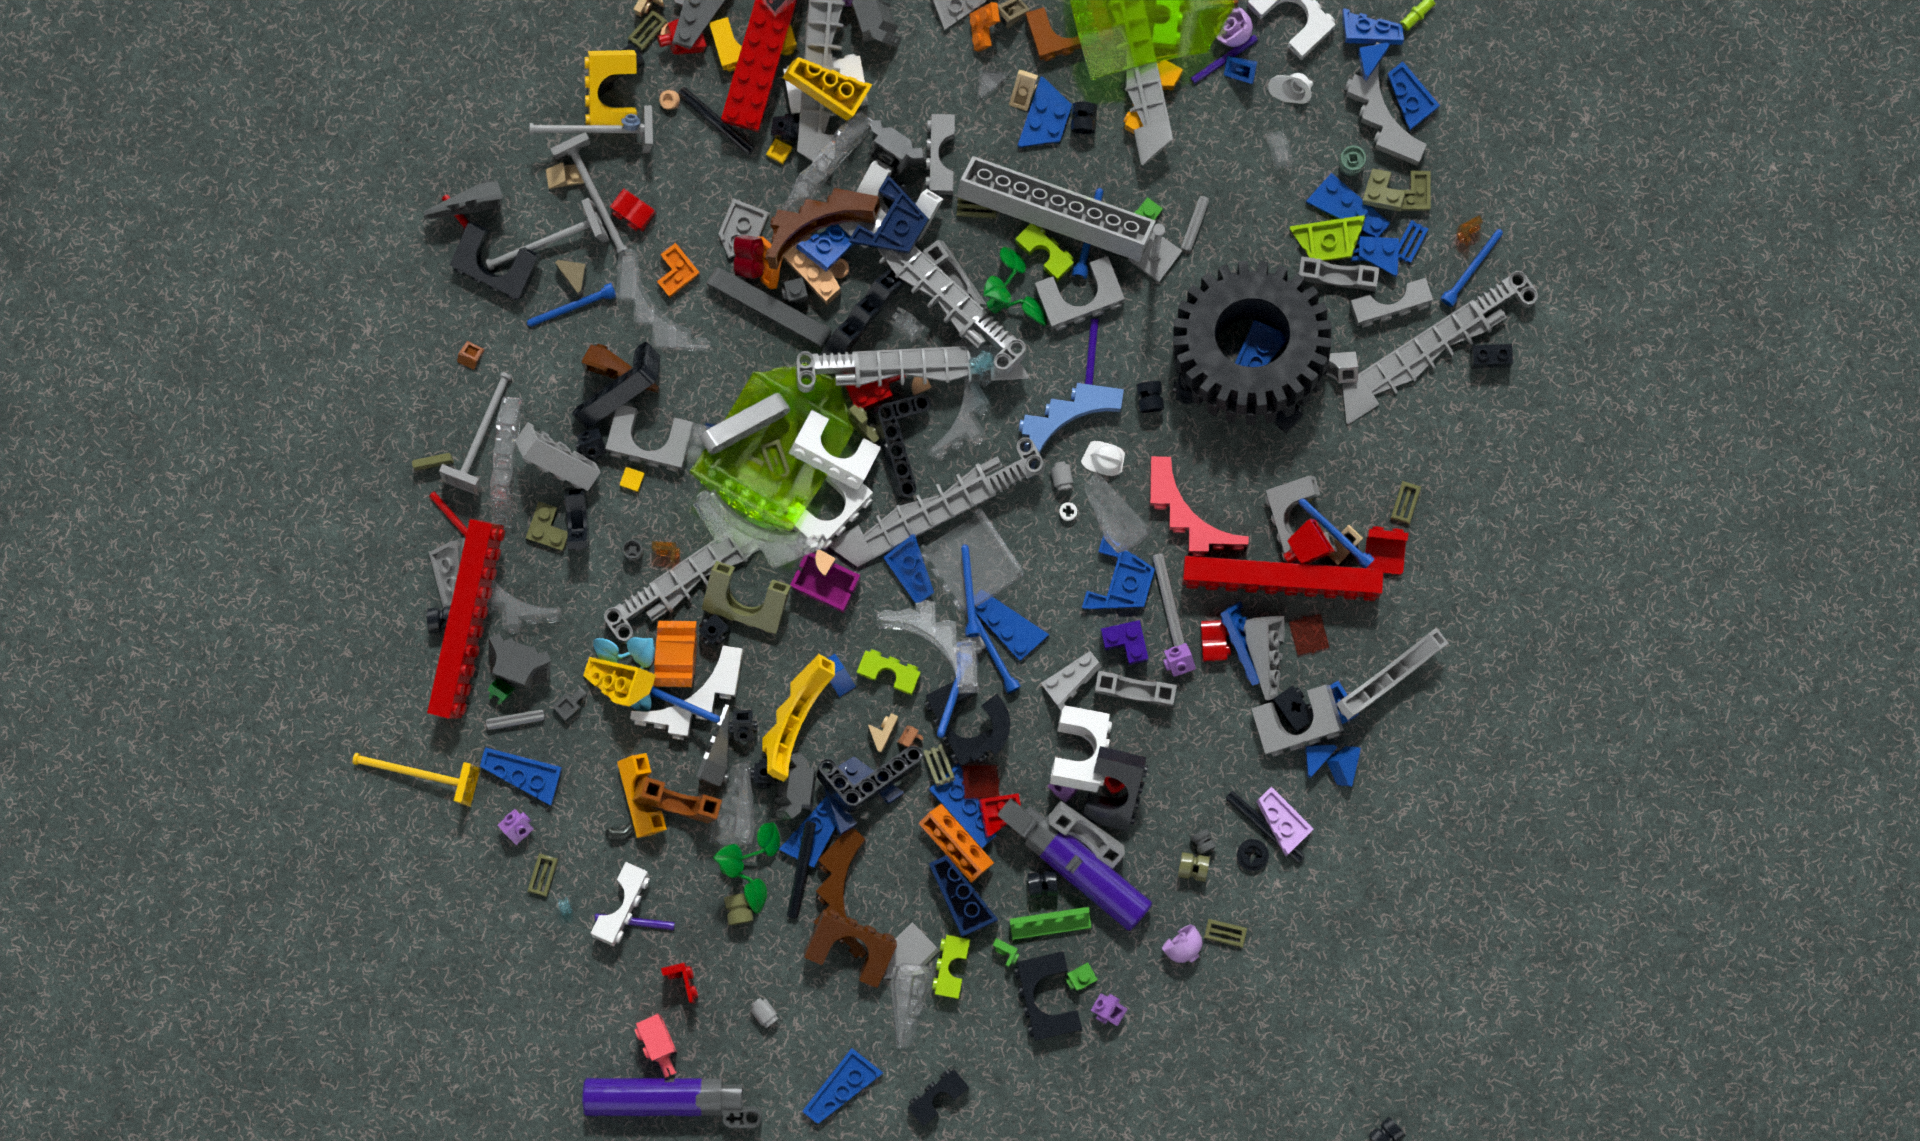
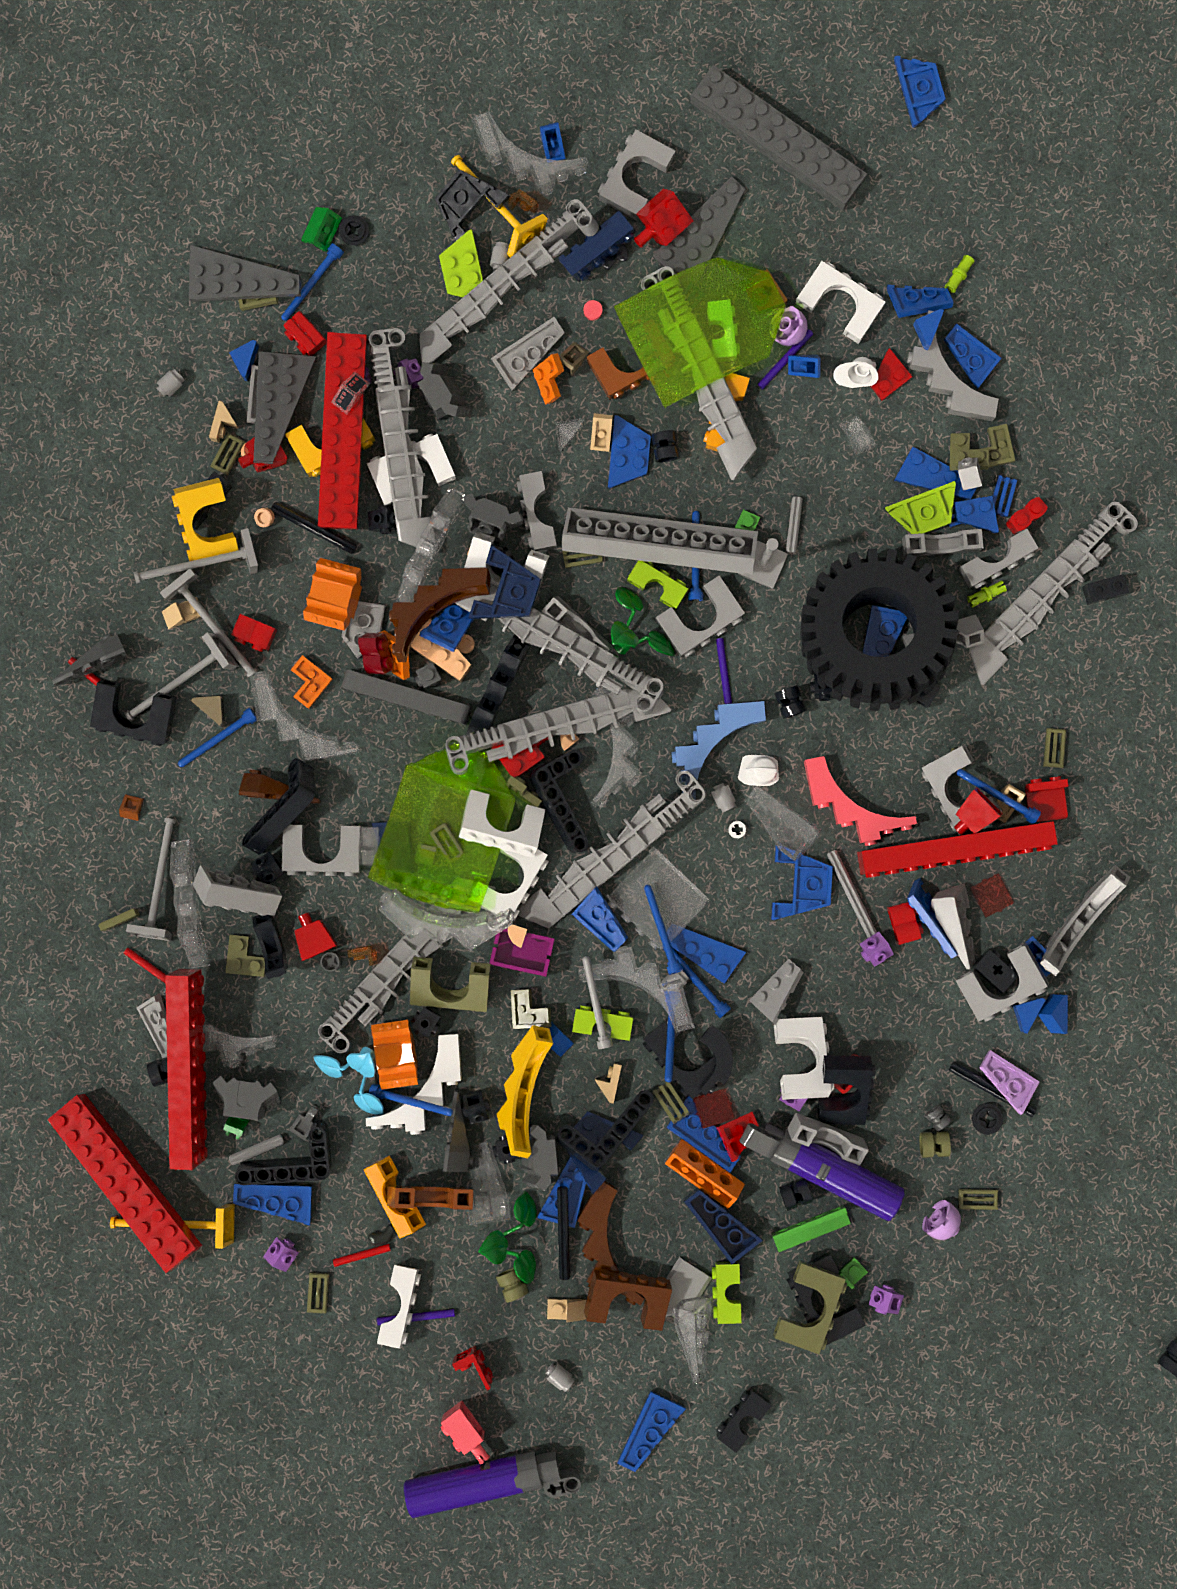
camera: 15 degrees left, 5 degrees up
clear light blue bush [558,896,573,916] -> none
yellow wedge [583,657,656,707] -> none
yellow tile [620,467,645,492] -> none
sand blue plate [621,114,641,131] -> none
beam [699,393,791,455] -> none
yellow tile [766,138,792,164] -> none
yellow wedge [782,57,872,121] -> none
clear slope [879,302,925,343] -> none
nougat tile [898,725,923,747] -> none
clear light blue brick [969,350,994,376] -> none
bright green bracket [993,938,1020,967] -> none
light grey arch [1095,671,1177,707] -> none
dark purple brick [1100,620,1148,665] -> none
sand green wheel [1339,145,1366,176] -> none
blue piece [1440,229,1503,307] -> none
clear orange bracket [1456,215,1483,246] -> none
none -> red brick [48,1094,202,1273]
none -> black beam [235,1120,332,1185]
none -> red torso [295,912,338,961]
none -> orange slope [303,558,362,631]
none -> red bar [333,1243,391,1267]
none -> plate [511,989,552,1029]
none -> tan slope [547,1298,587,1322]
none -> light grey piece [582,956,613,1049]
none -> olive arch [773,1260,847,1354]
none -> red wing [870,349,912,401]
none -> brick [958,457,983,490]
none -> lime pin [967,581,1007,608]
none -> red brick [1005,497,1048,535]

